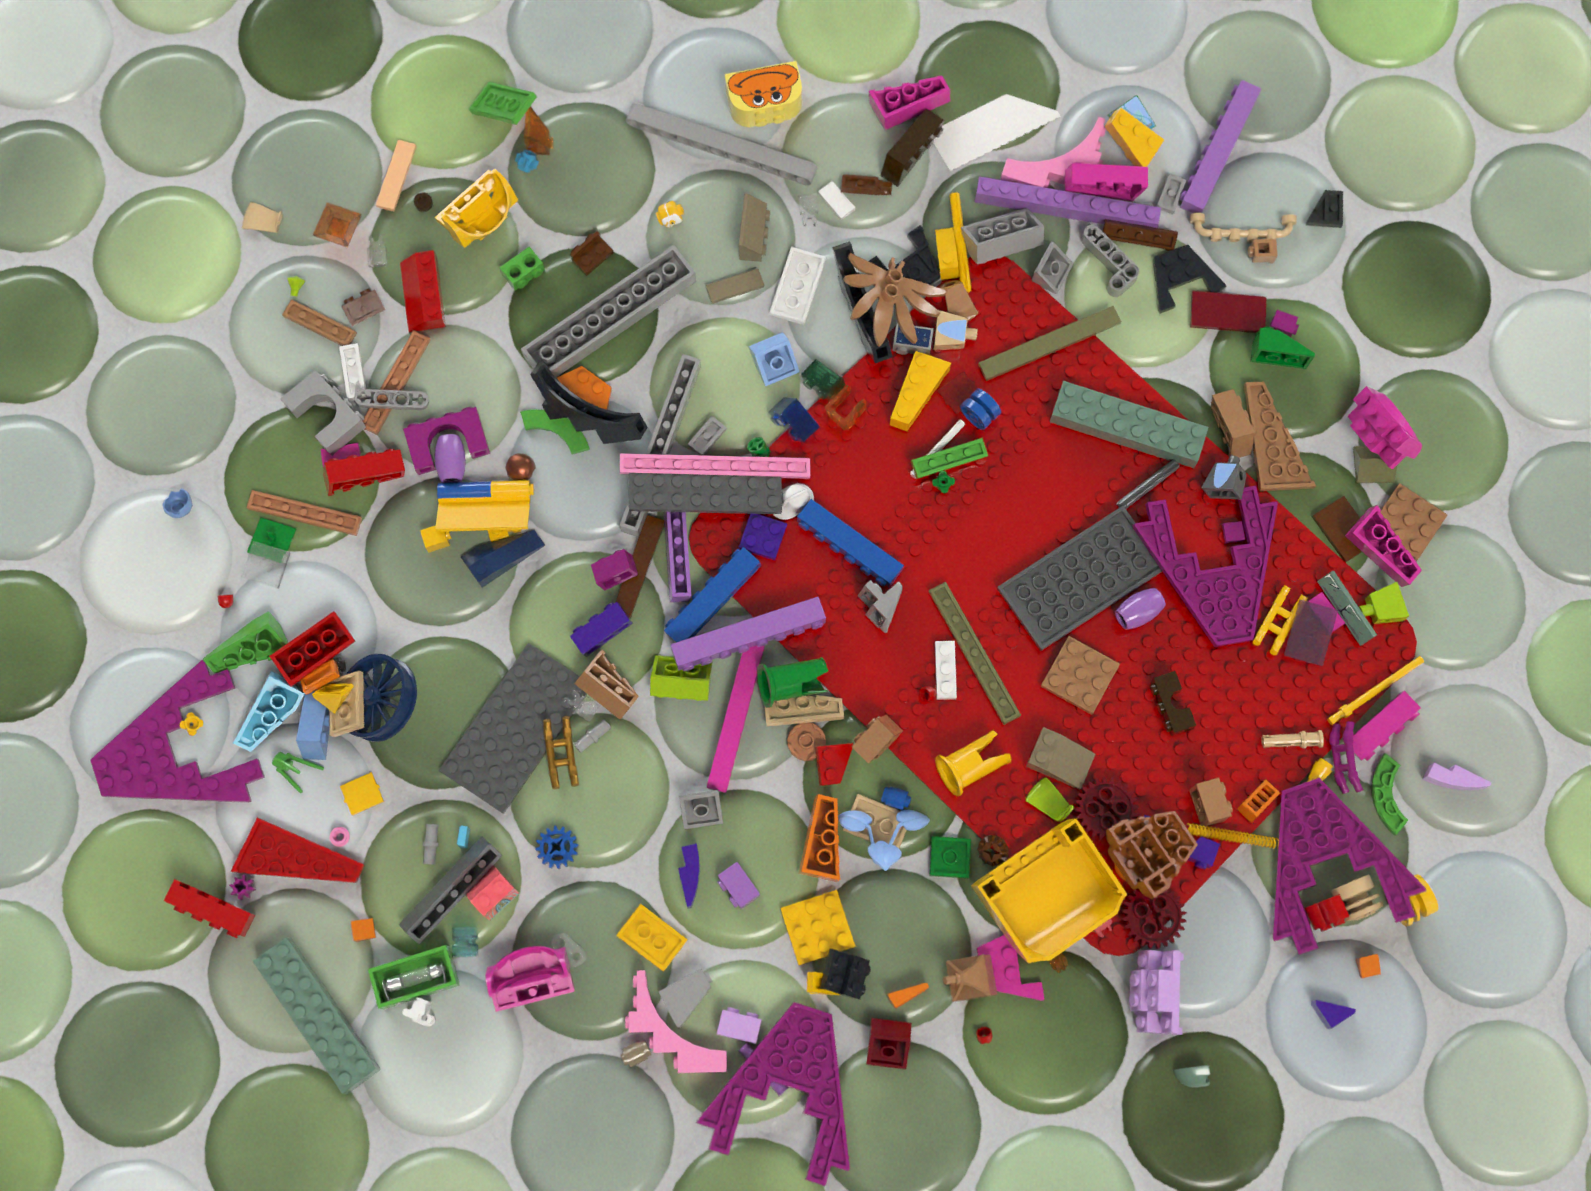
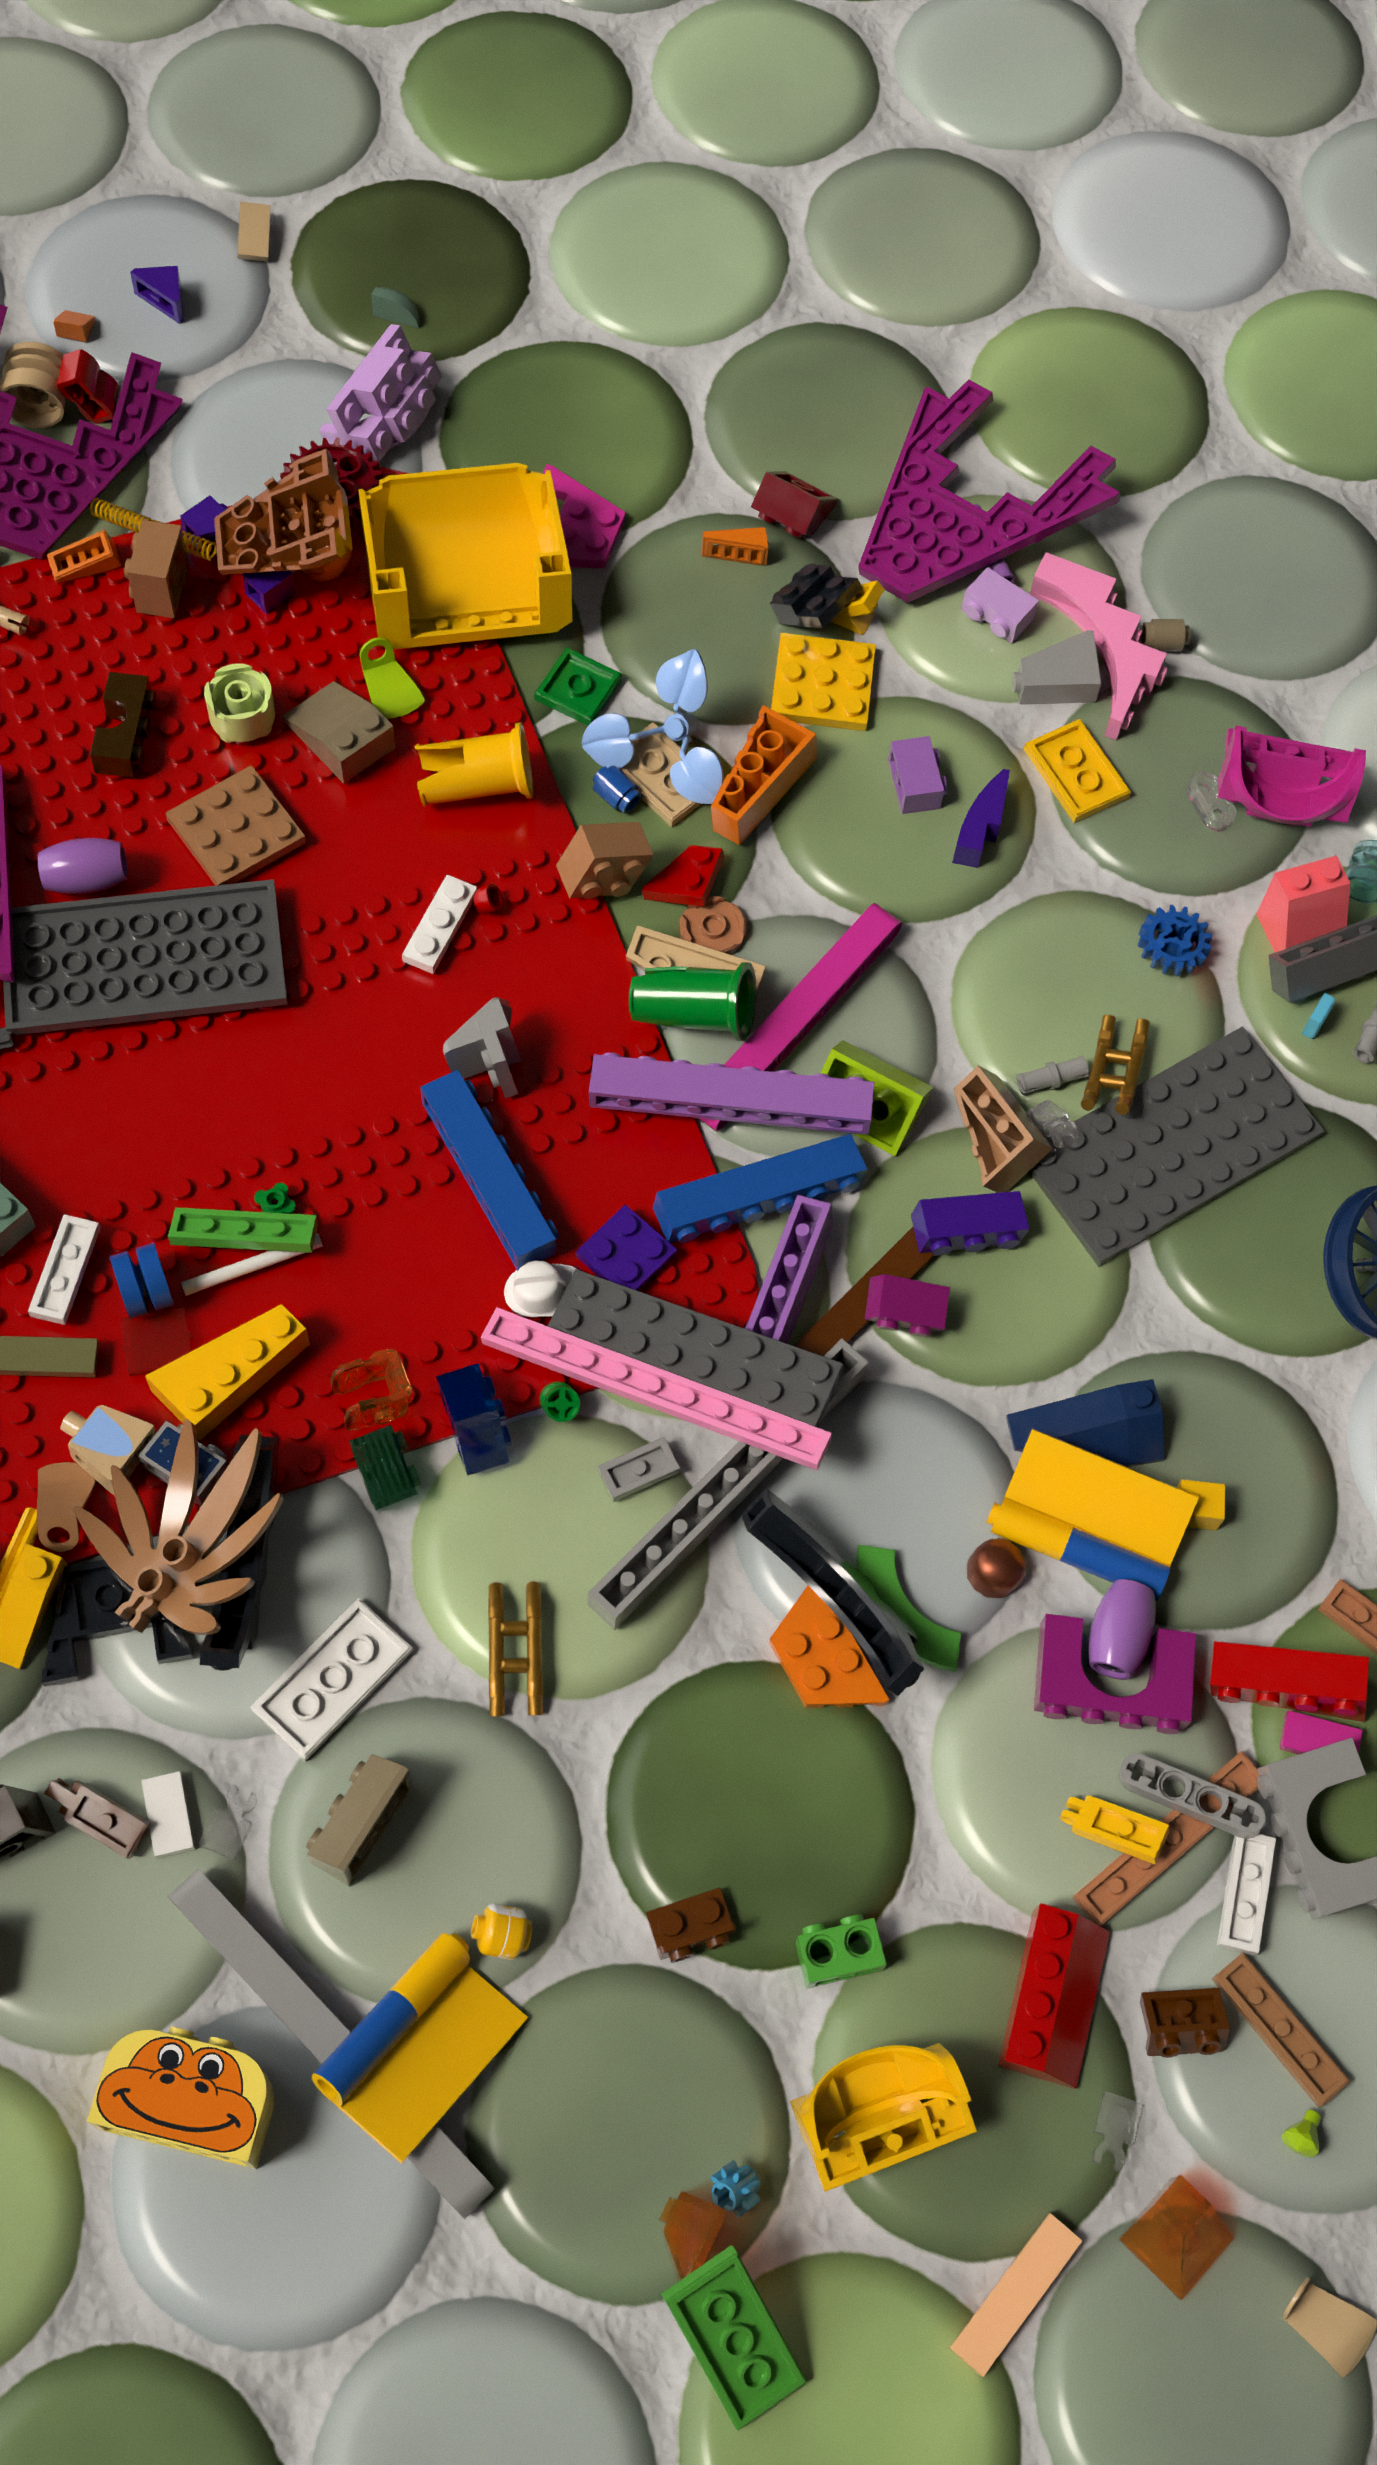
camera: 160 degrees left, 10 degrees down
dark brown tile [414,192,433,212] -> none
light grey brick [521,245,696,377] -> none
light grey slope [679,790,723,829] -> none
dark tan tile [706,269,764,304] -> none
light blue slope [749,332,800,386] -> none
olive tile [929,582,1021,725] -> none
medium nougat piece [943,954,997,1002] -> none
red hinge [976,1027,993,1045] -> none
reddish brown gear [977,835,1009,867] -> none
dark red gear [1074,777,1139,841] -> none
none -> white plate [28,1214,101,1325]
none -> yellowish green brick [204,664,275,743]
none -> tan slope [237,202,270,262]
none -> yellow door [312,1933,528,2164]
none -> pearl gold piece [488,1581,543,1717]
none -> yellow hinge [1060,1795,1170,1865]

